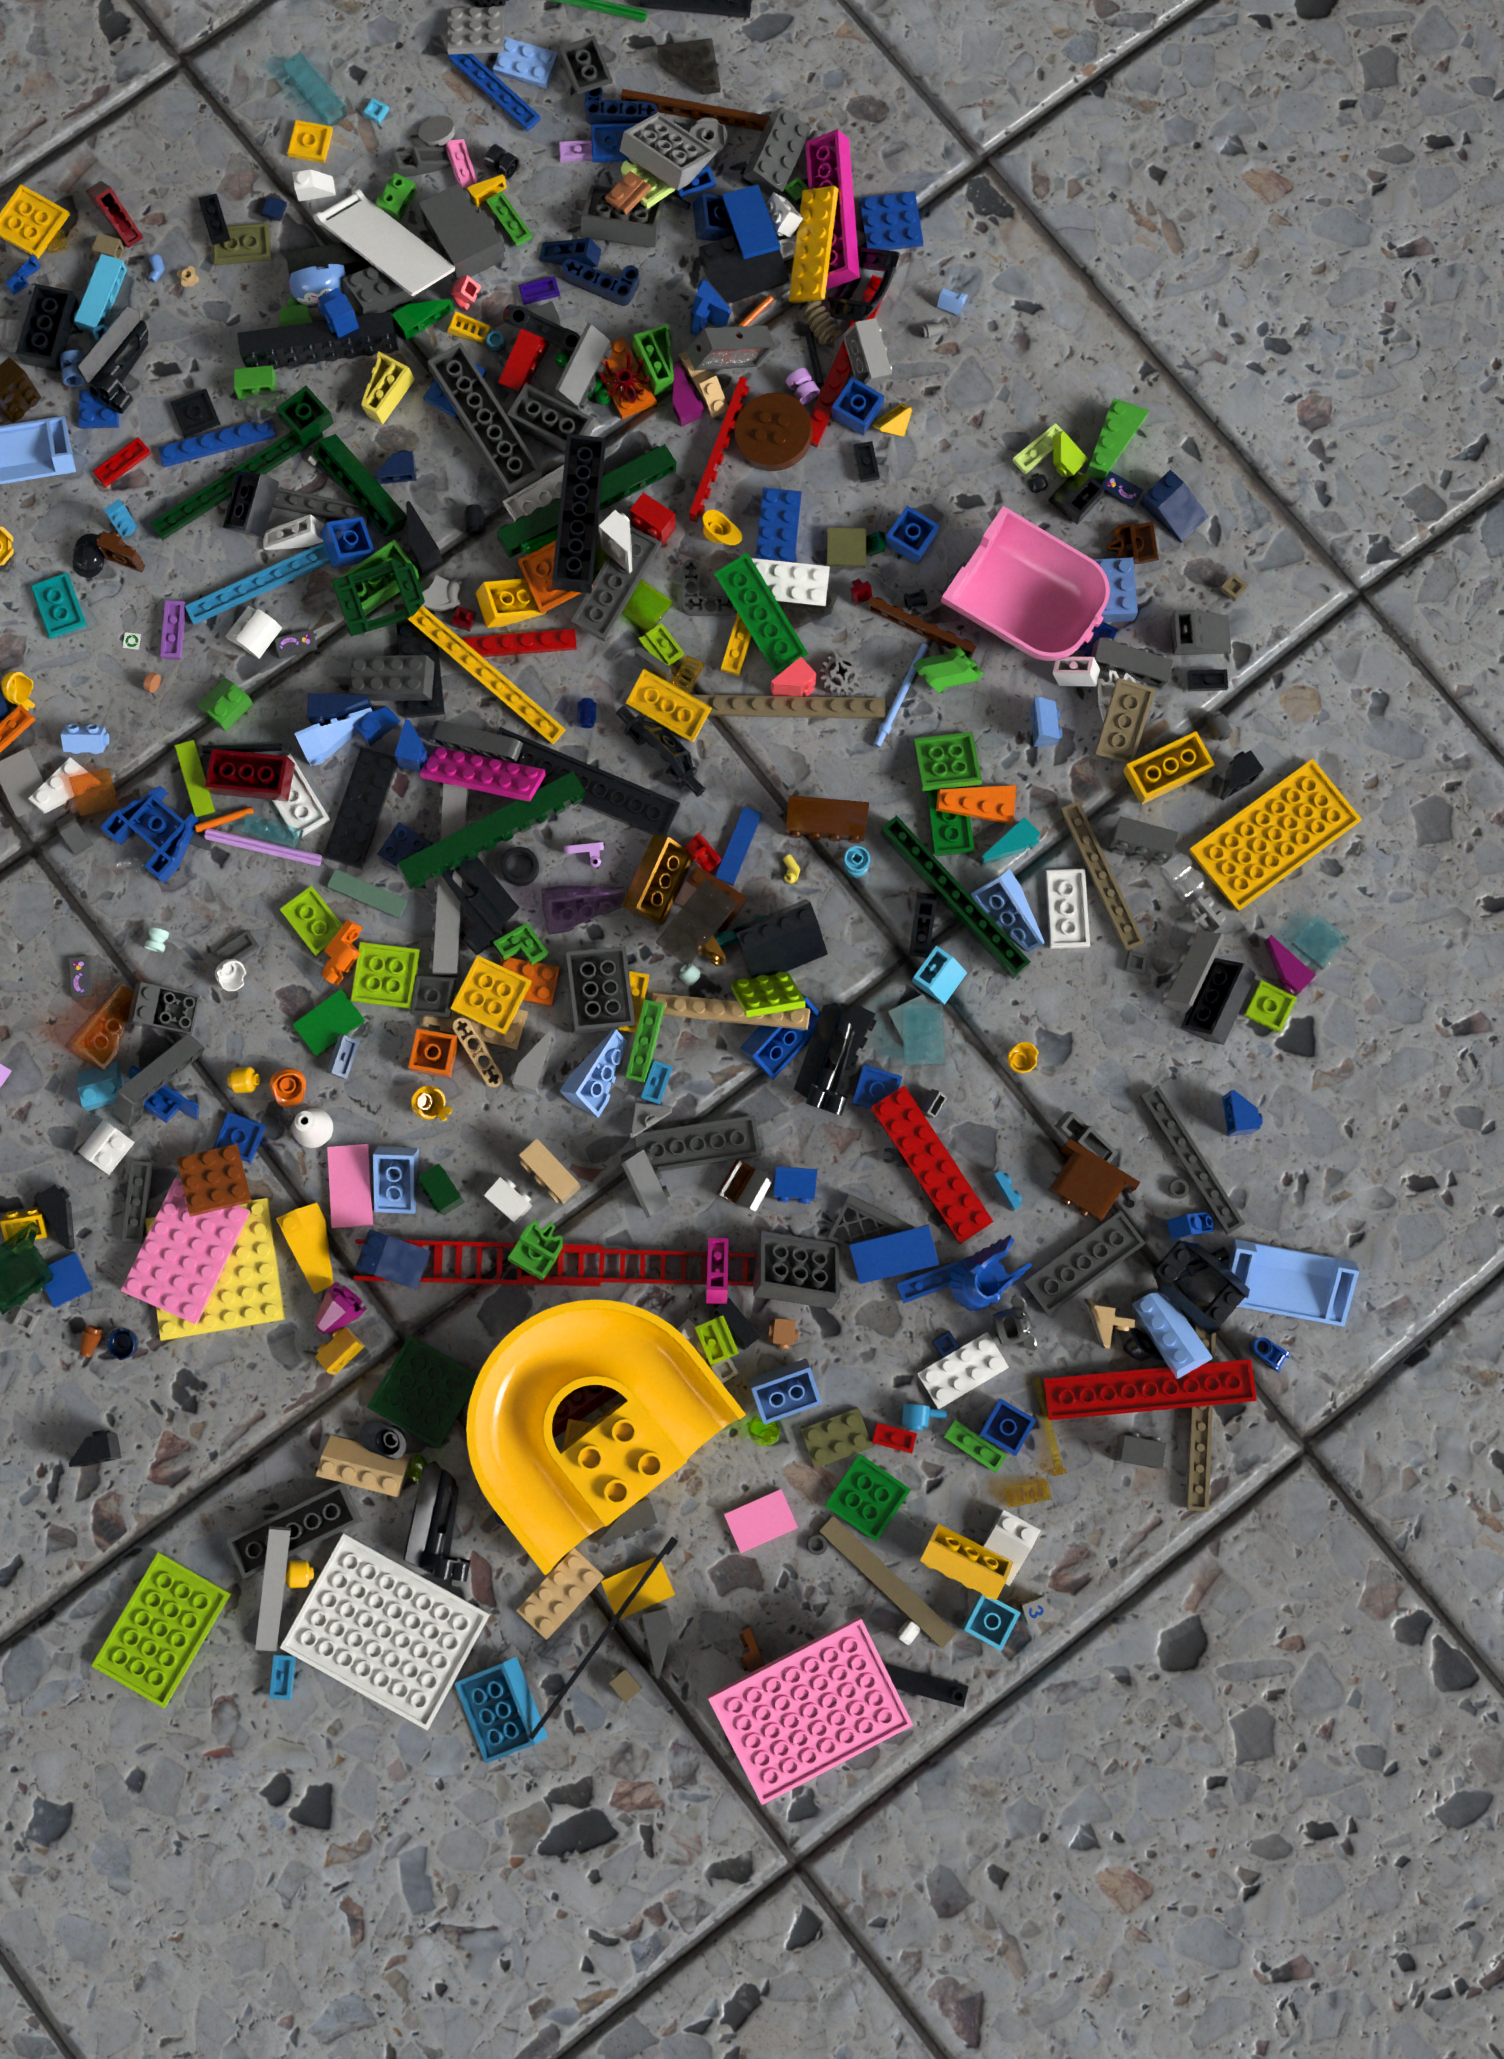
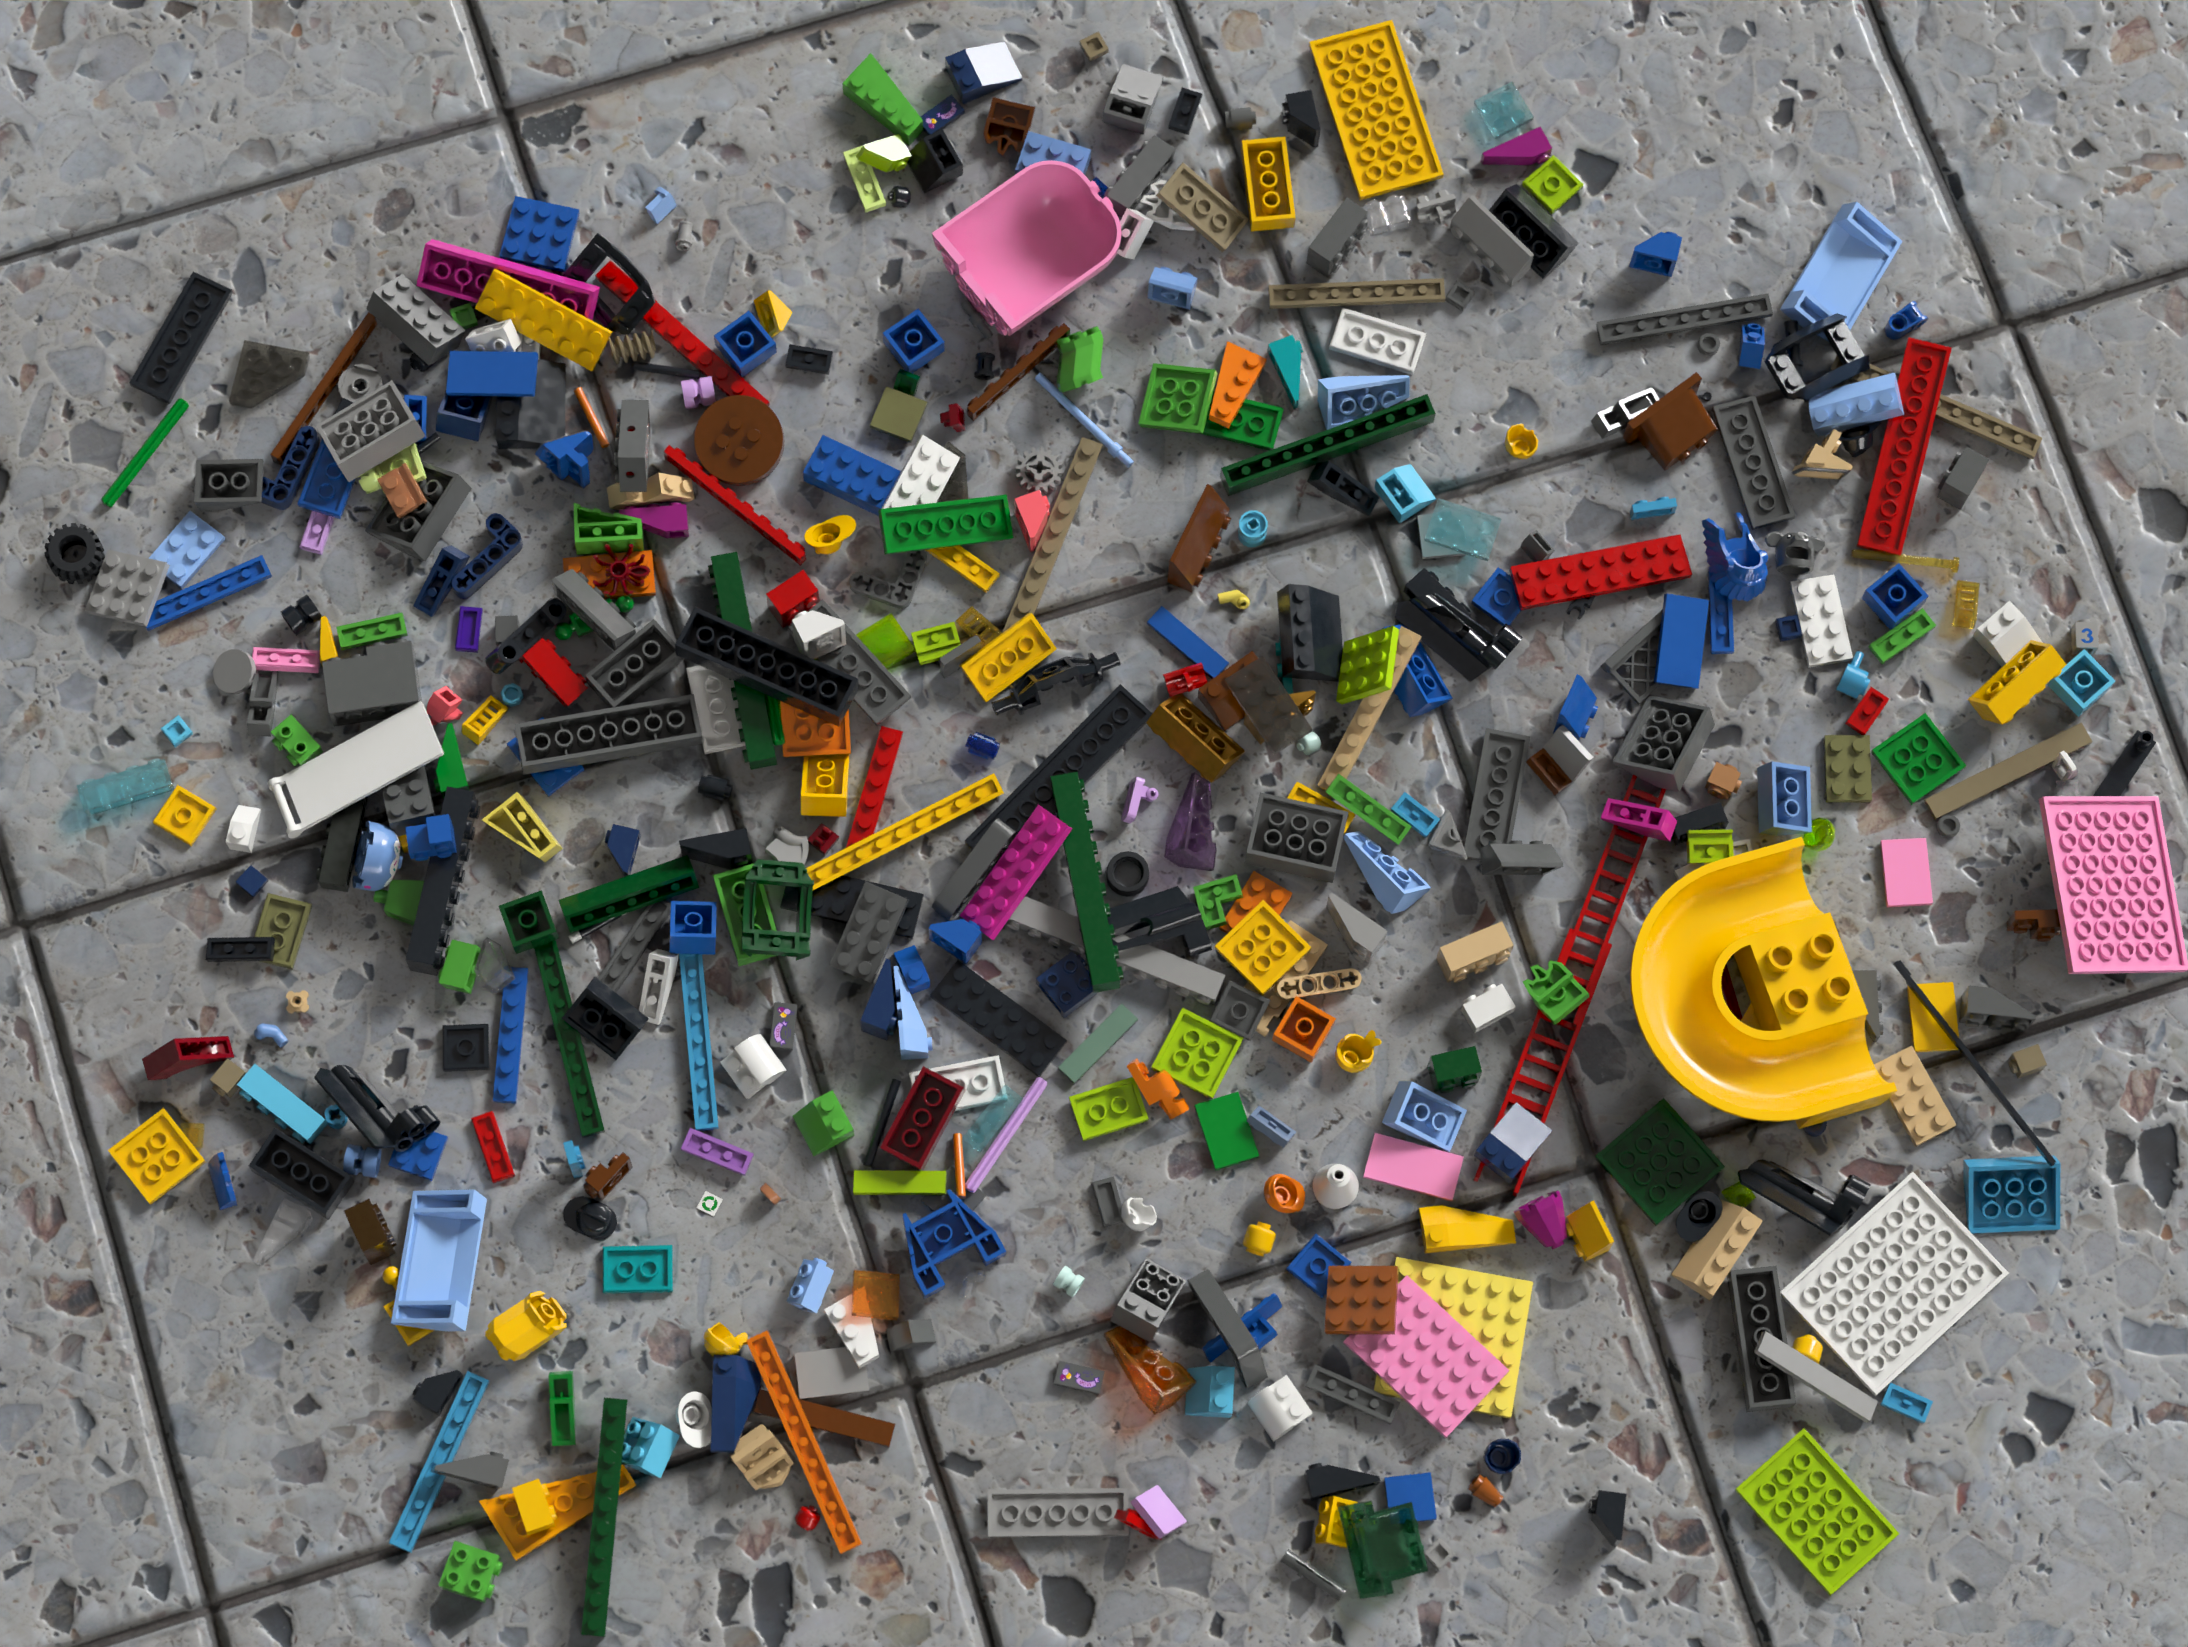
camera: 70 degrees left, 5 degrees down
light grey brick [843,318,892,388] -> none

